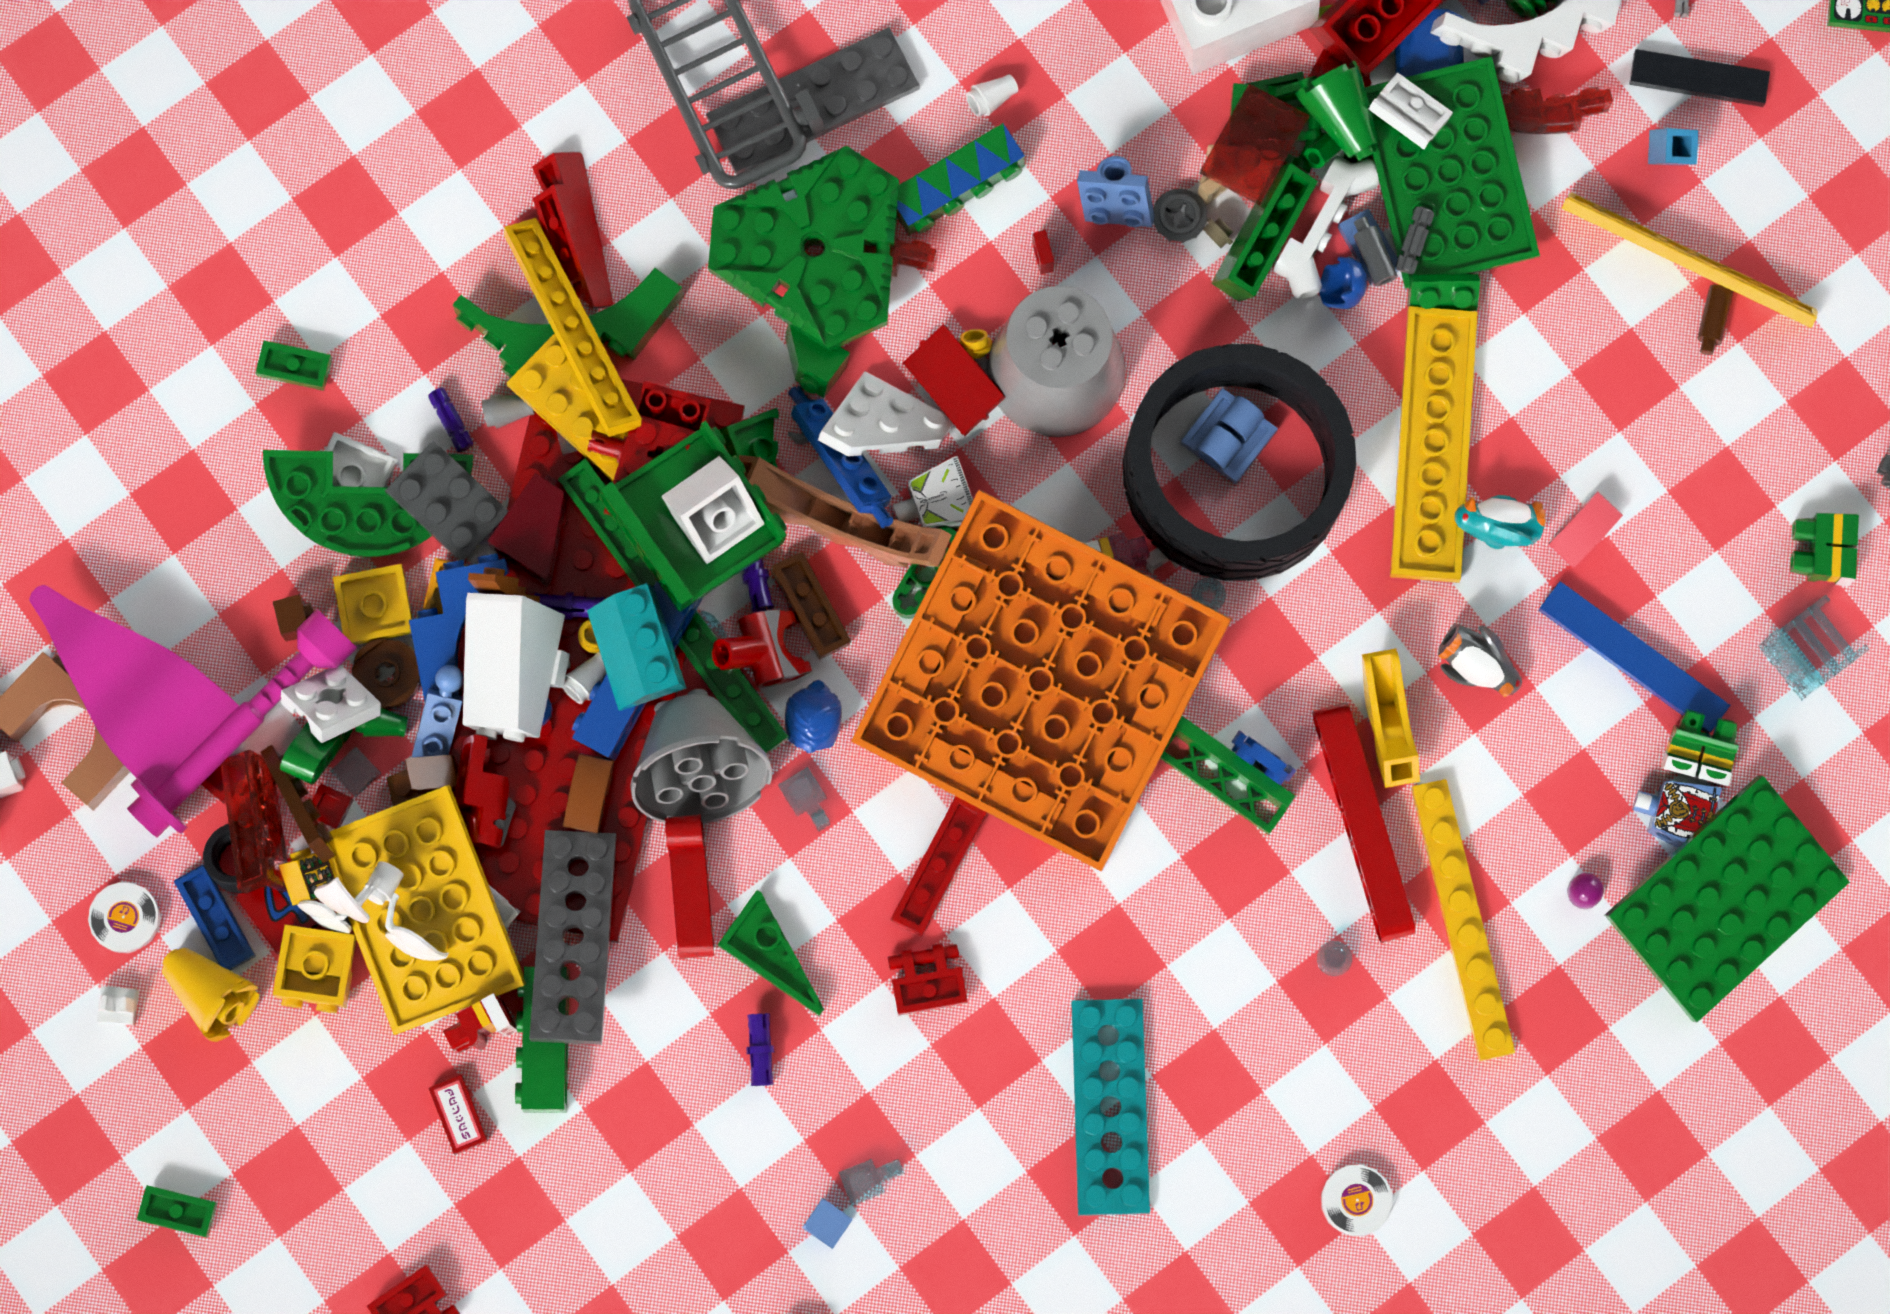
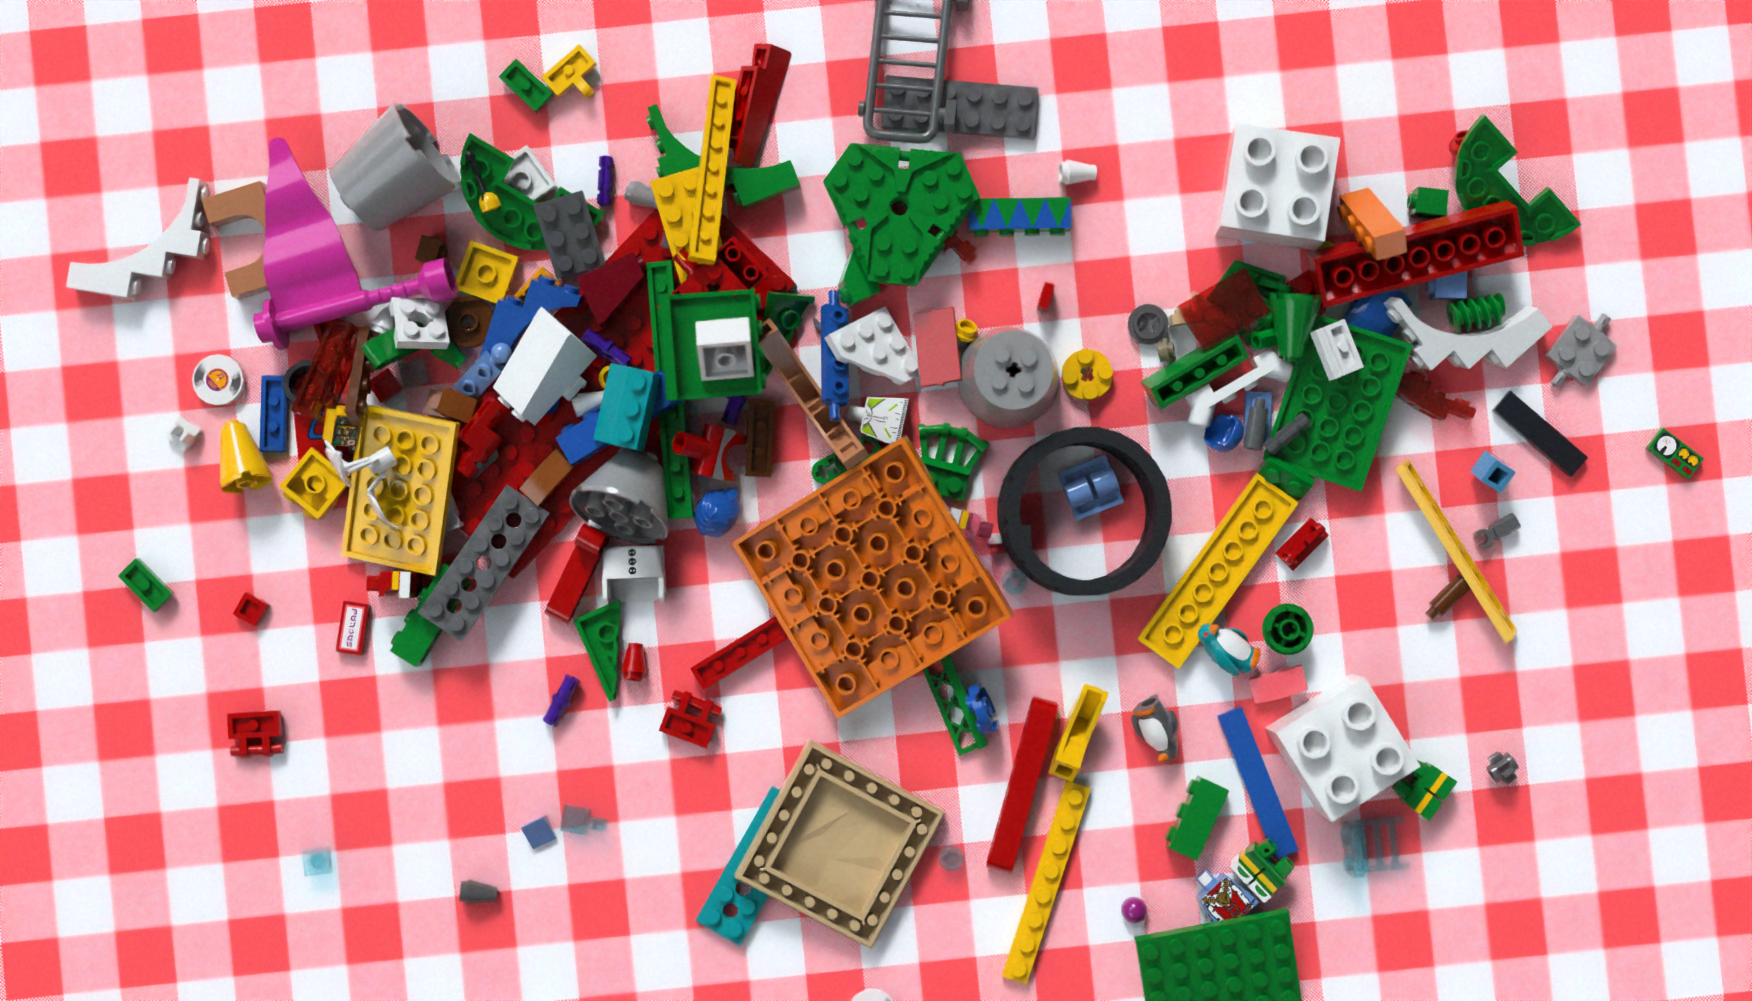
camera: 30 degrees right, 10 degrees up
dark orange slope [468,567,540,603] -> none
clear light blue plate [778,767,831,832] -> none
medium blue plate [1077,156,1154,228] -> none
none -> red tile [233,592,270,627]
none -> light grey cone [329,102,462,231]
none -> white cone [371,302,395,336]
none -> hinge [465,151,502,213]
none -> yellow plate [541,44,597,99]
none -> white piece [602,545,667,604]
none -> red cone [621,643,646,681]
none -> tan tile [734,738,945,949]
none -> green plate [918,422,990,501]
none -> yellow plate [1061,349,1113,400]
none -> green brick [1164,775,1229,861]
none -> green cone [1262,603,1314,655]
none -> white brick [1265,674,1421,822]
none -> red hinge [1275,517,1329,571]
none -> dark grey bar [1473,513,1521,548]

